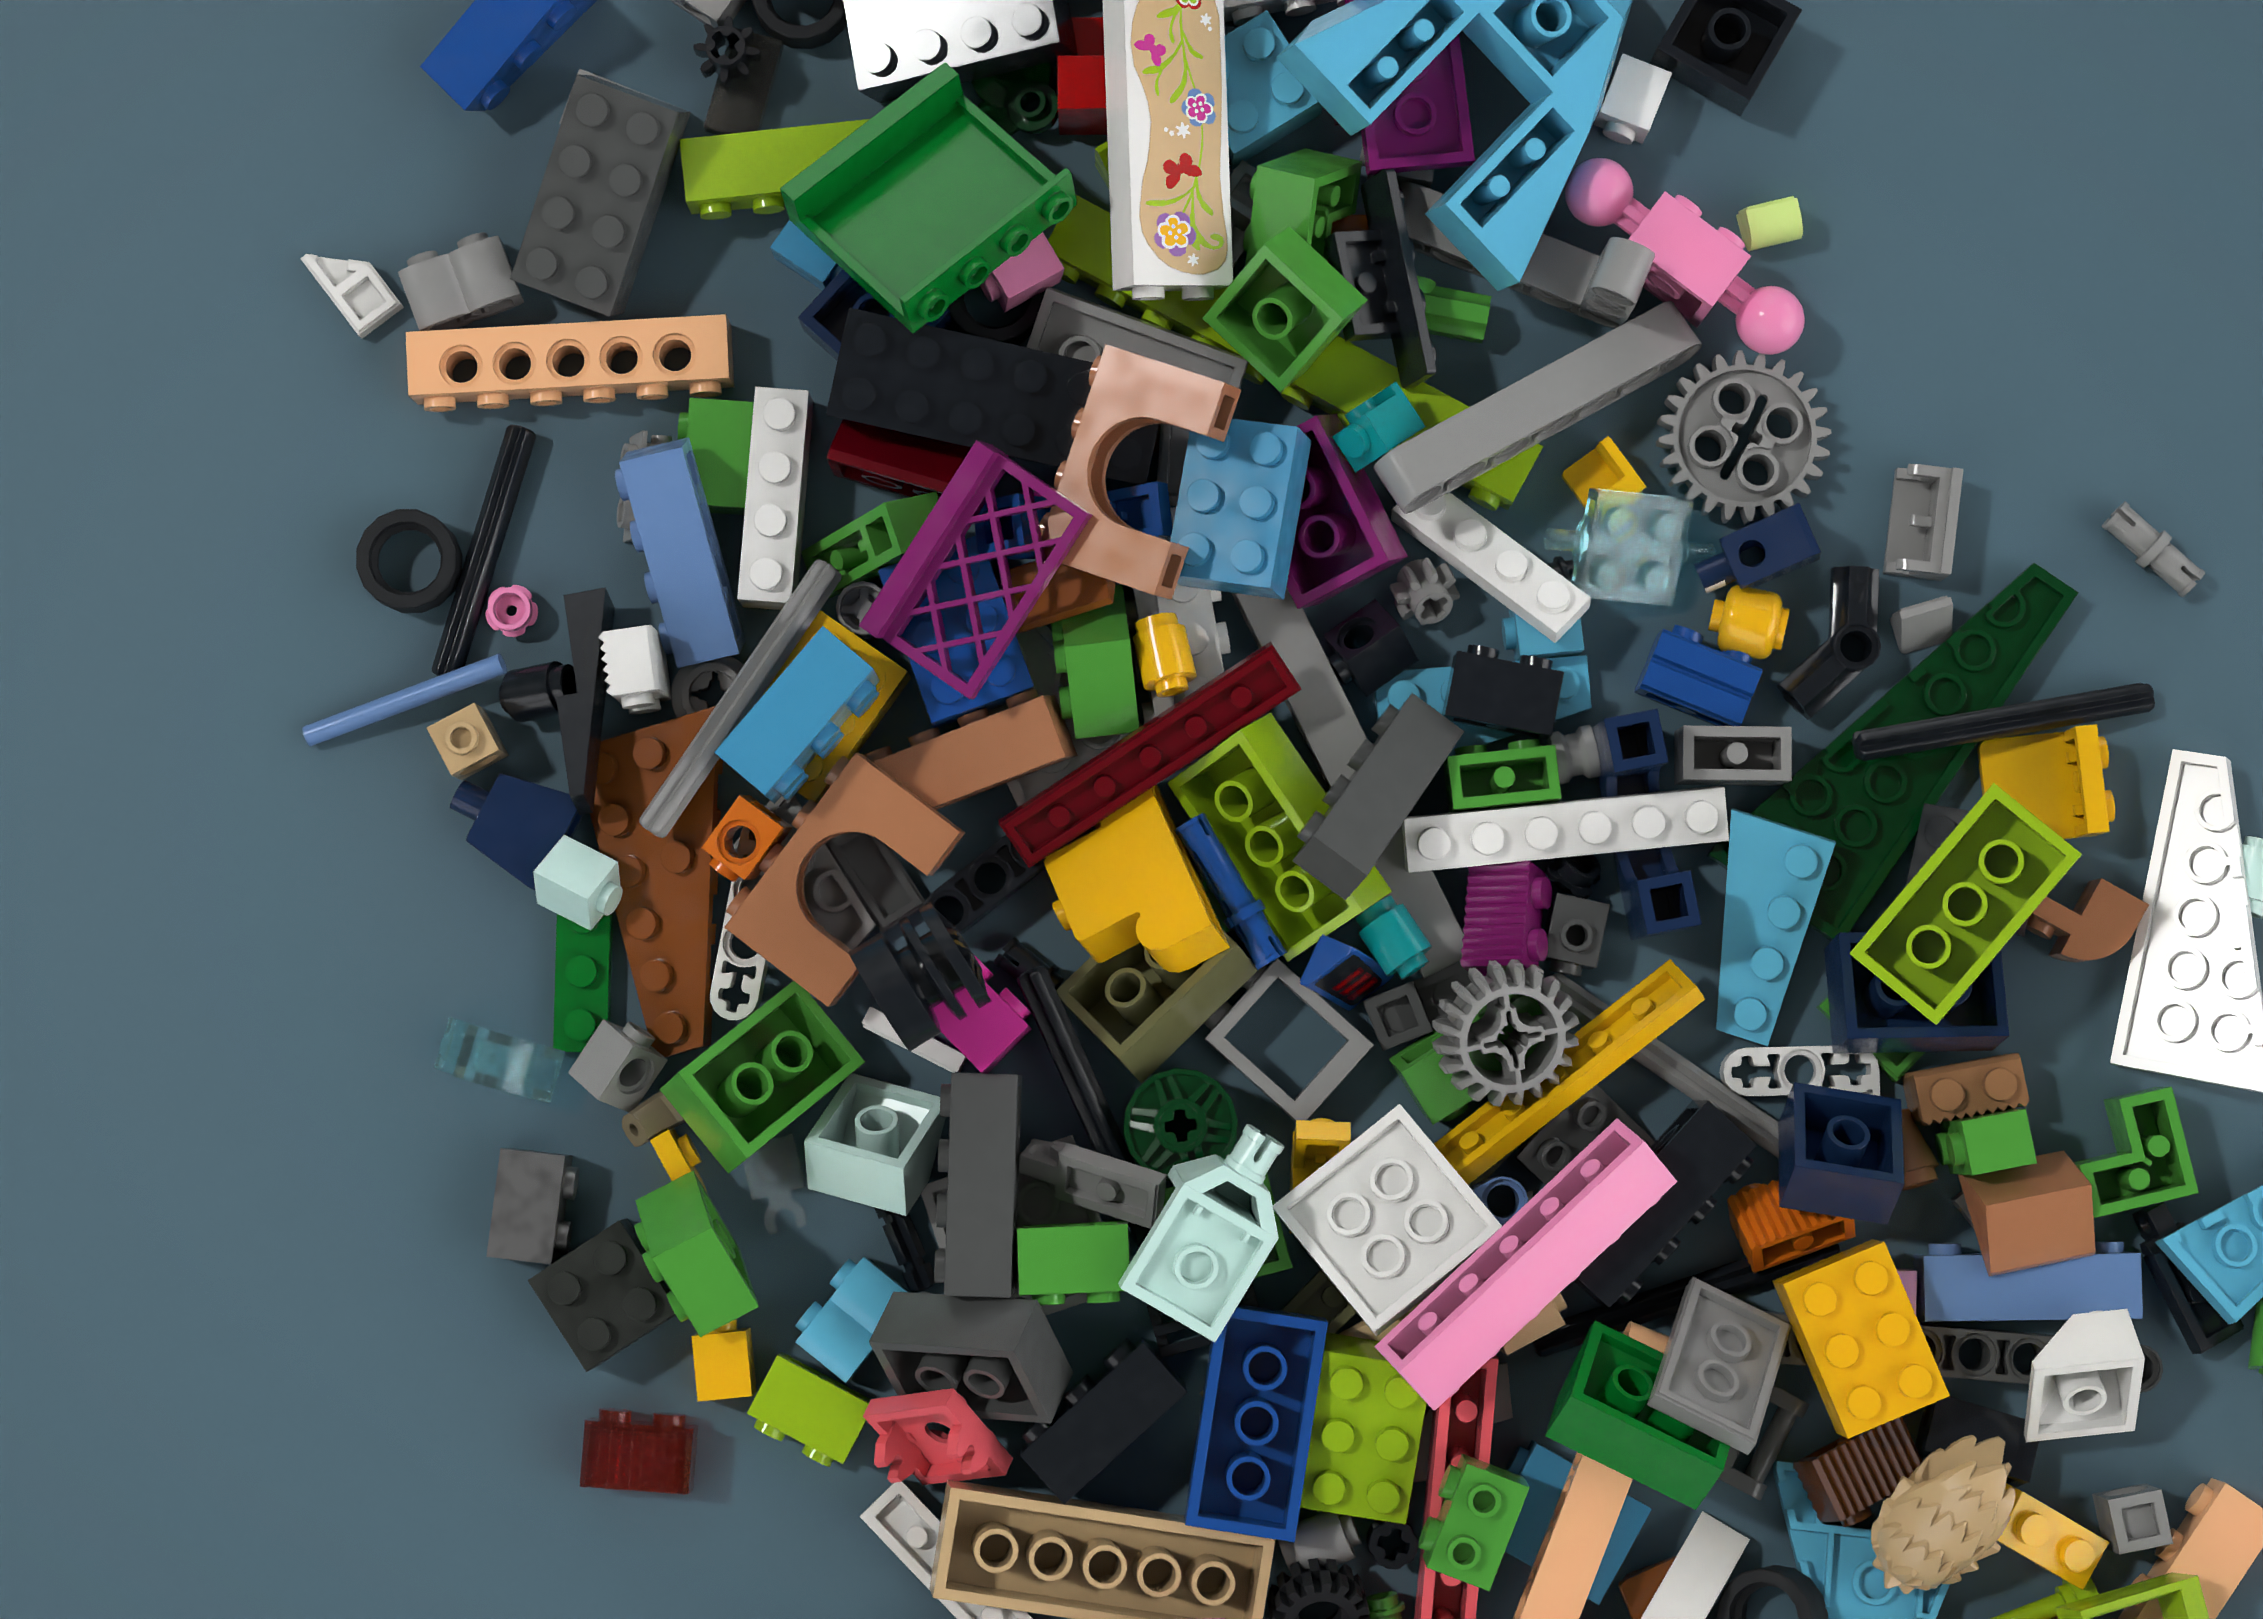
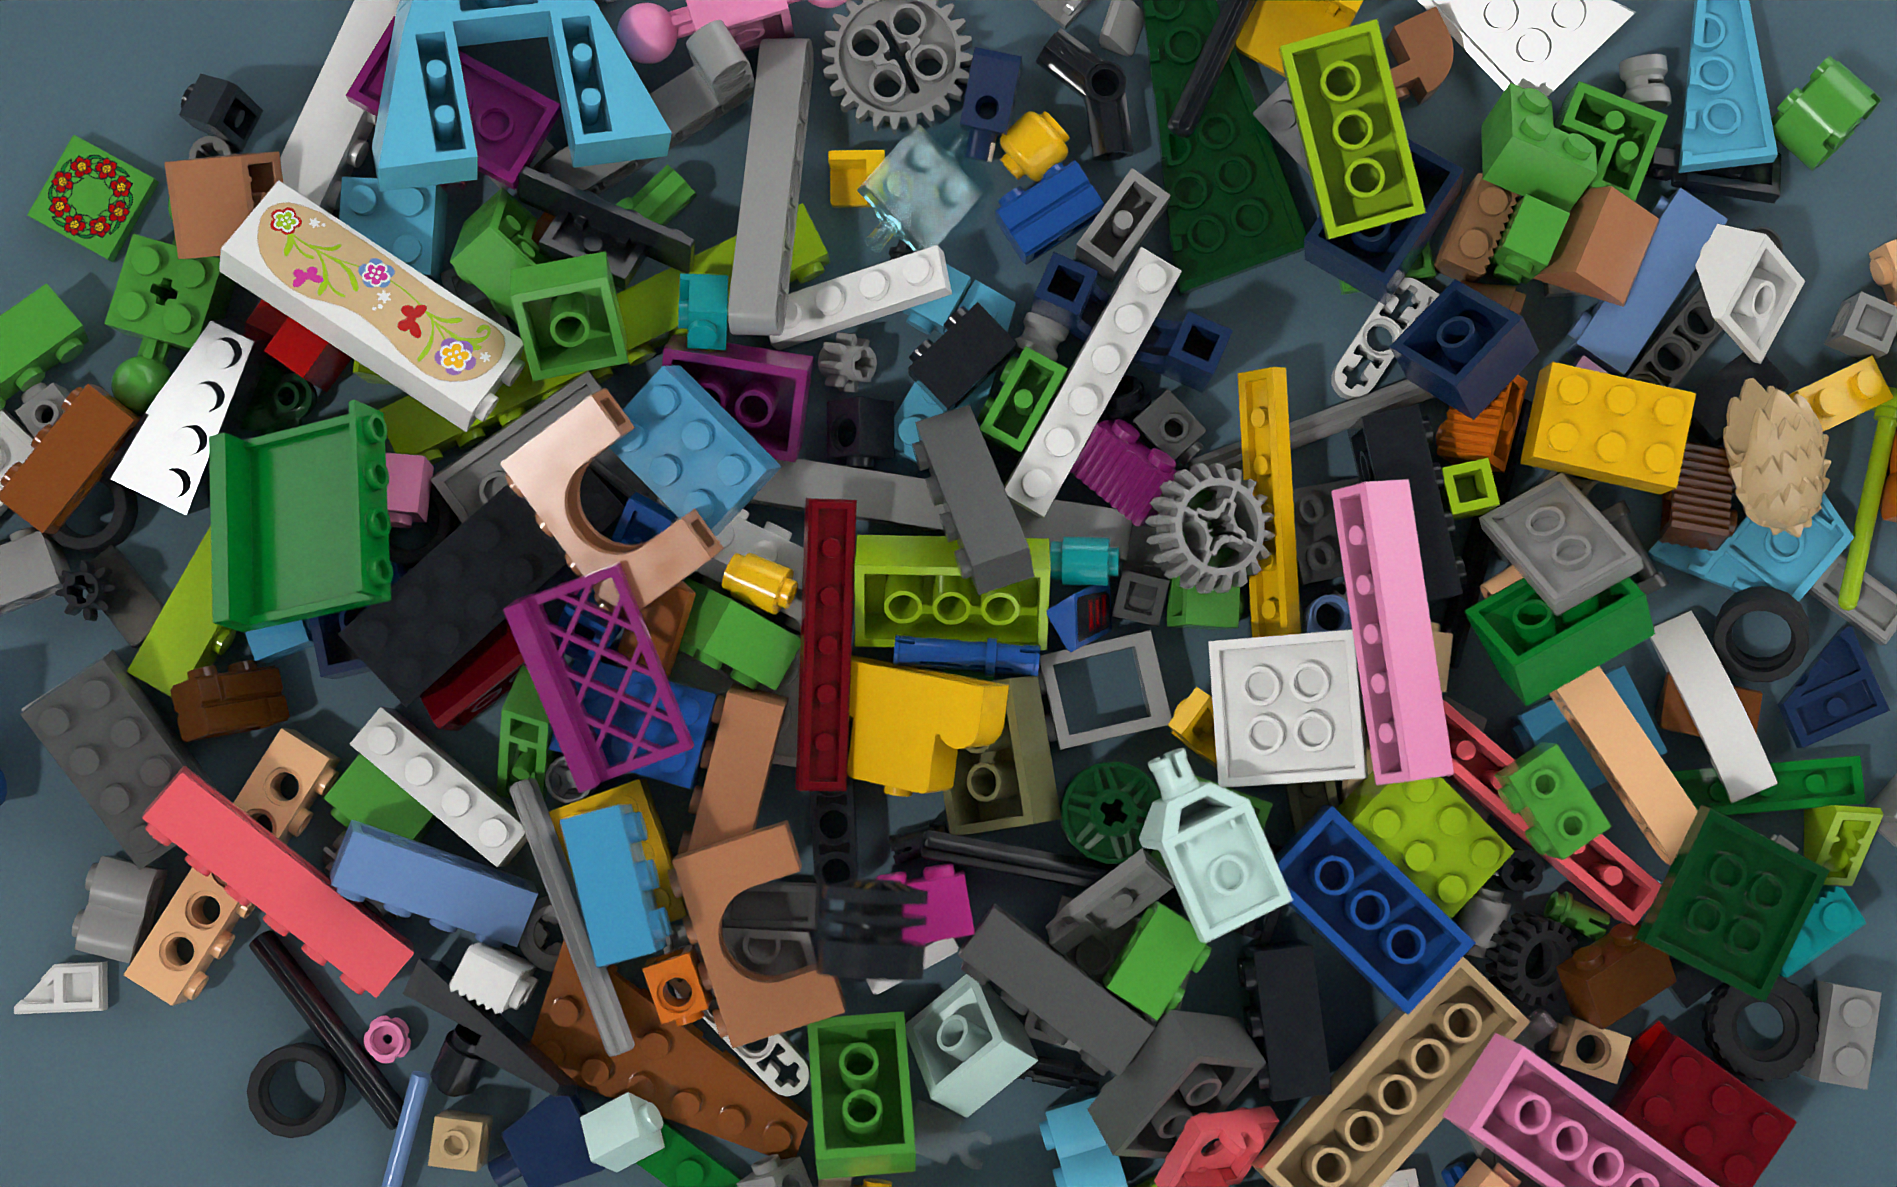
camera: 50 degrees left, 0 degrees up
medium azure wing [1716,808,1836,1047] -> none
none -> coral brick [142,765,414,998]
none -> reddish brown brick [170,660,290,742]
none -> lime brick [1439,458,1500,521]
none -> bright green brick [1481,82,1598,213]
none -> light grey wheel [1619,54,1672,111]

